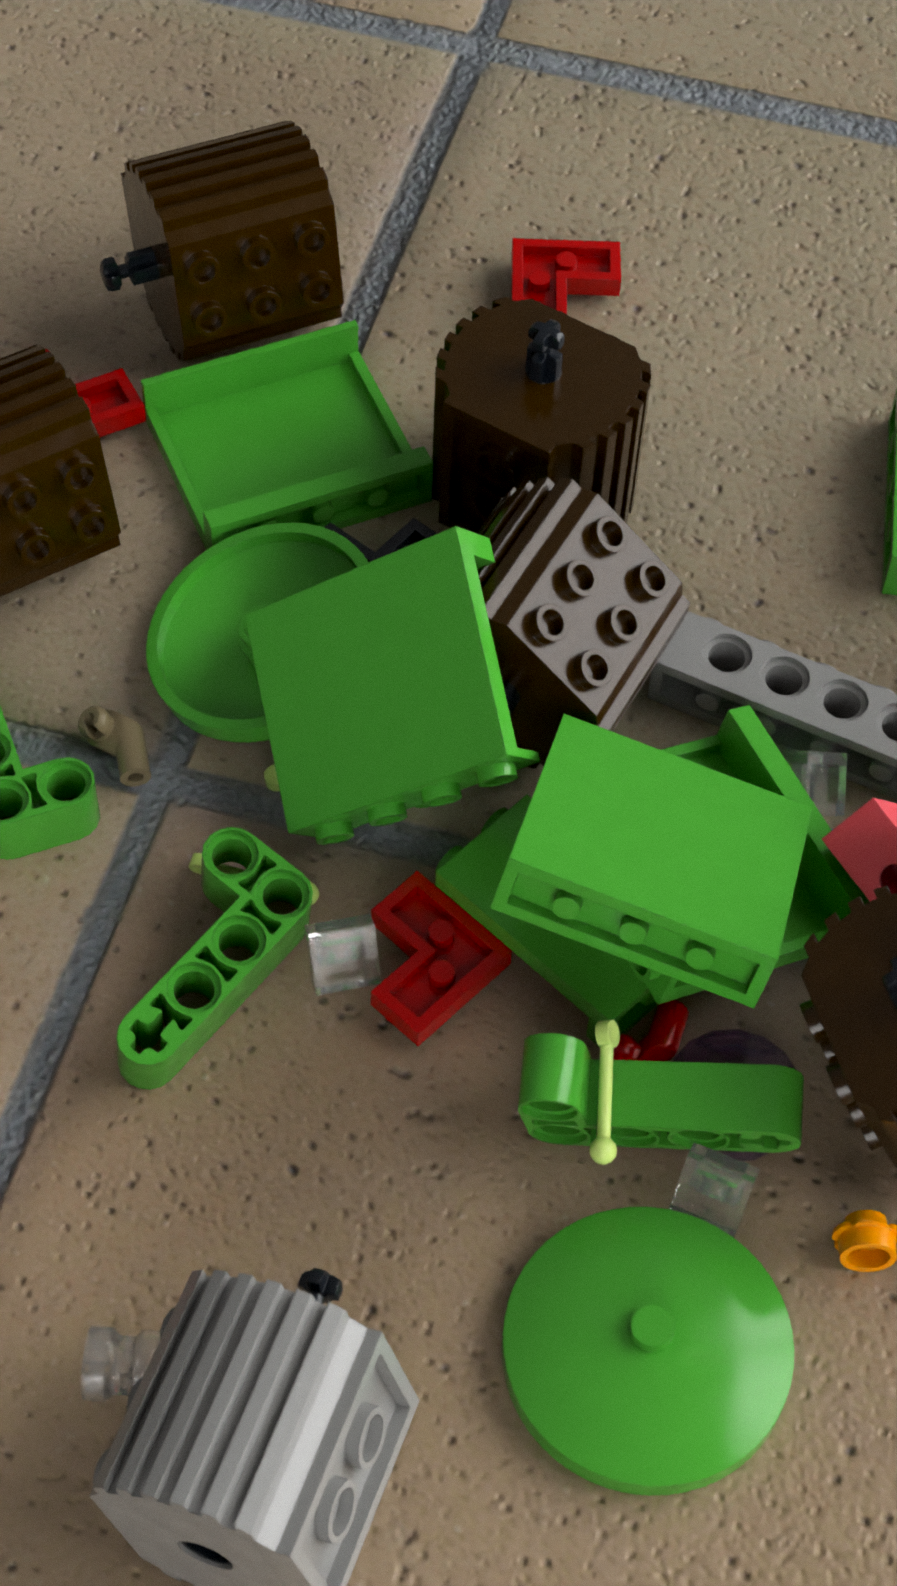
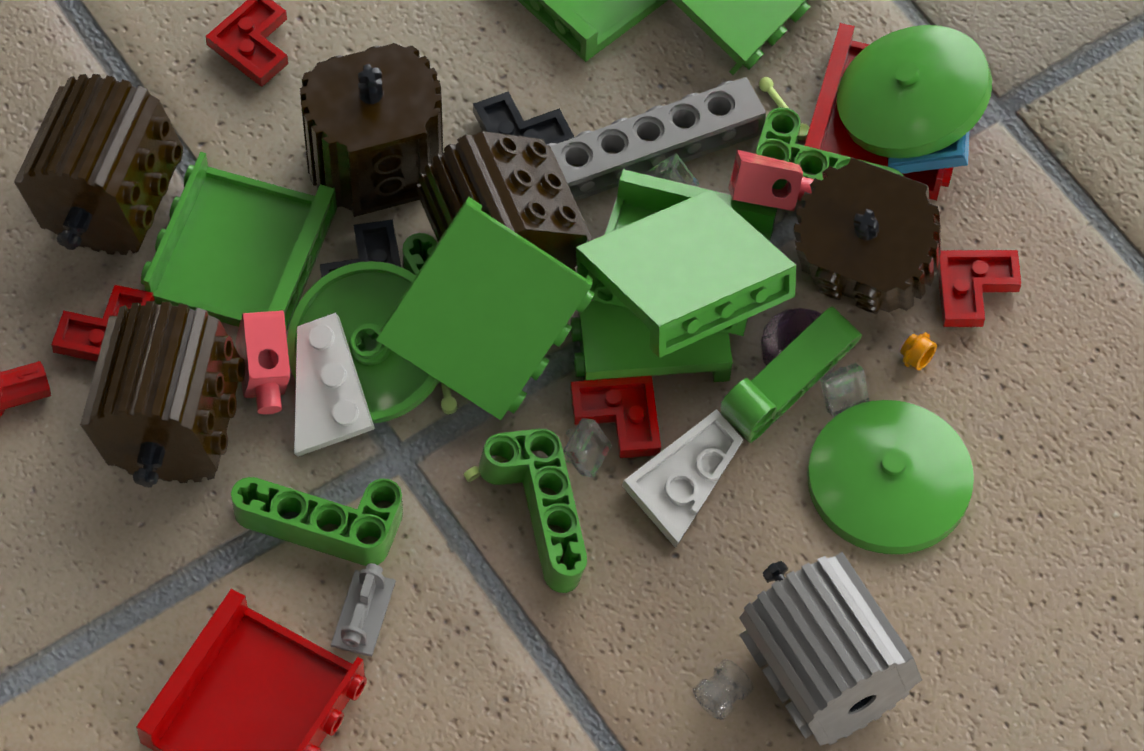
camera: 50 degrees left, 5 degrees up
dark tan arm [78,706,151,787] -> none
yellowish green hinge [589,1020,620,1165] -> none
red arm [613,1000,689,1061] -> none
none -> coral torso [235,310,290,415]
none -> white wing [294,313,375,457]
none -> black plate [473,91,575,145]
none -> white wing [622,409,743,548]

